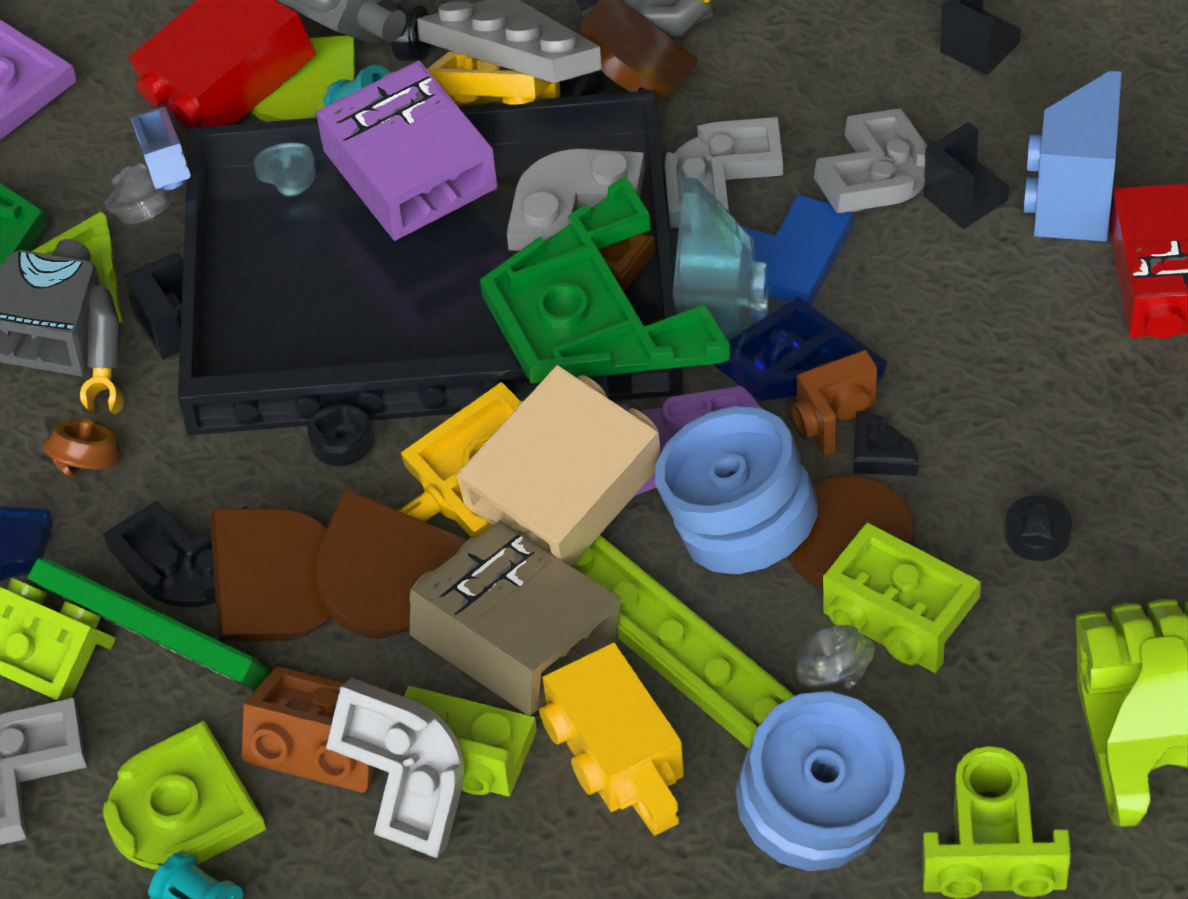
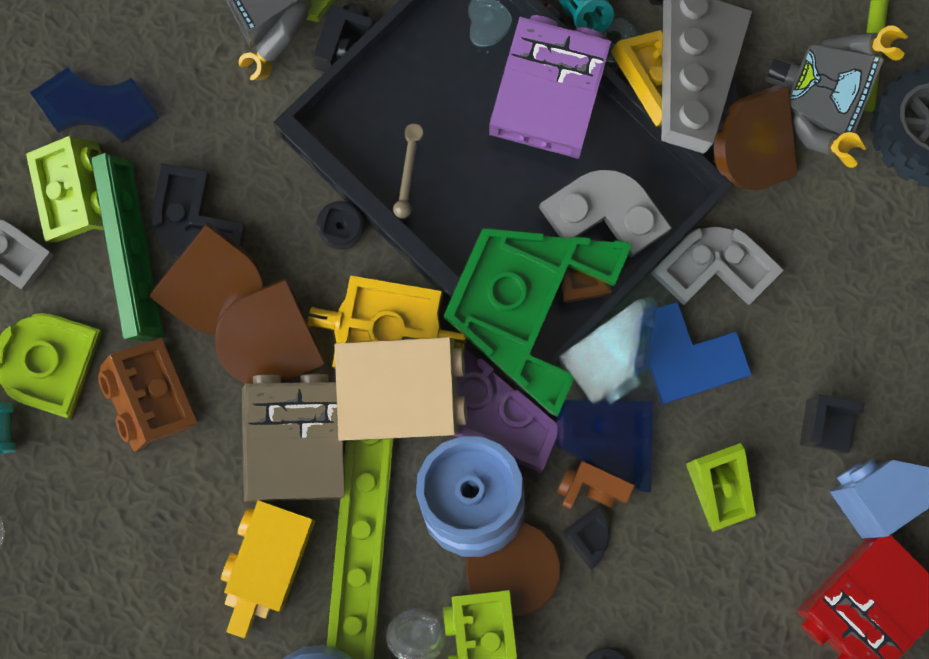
camera: 35 degrees right, 30 degrees up
dark orange hat [43,419,121,478] -> none
plate [326,678,464,858] -> none
lime bracket [404,686,537,797] -> none
light grey plate [814,108,928,213] -> none
none -> dark tan hinge [393,123,423,218]
none -> lime slope [686,443,756,532]

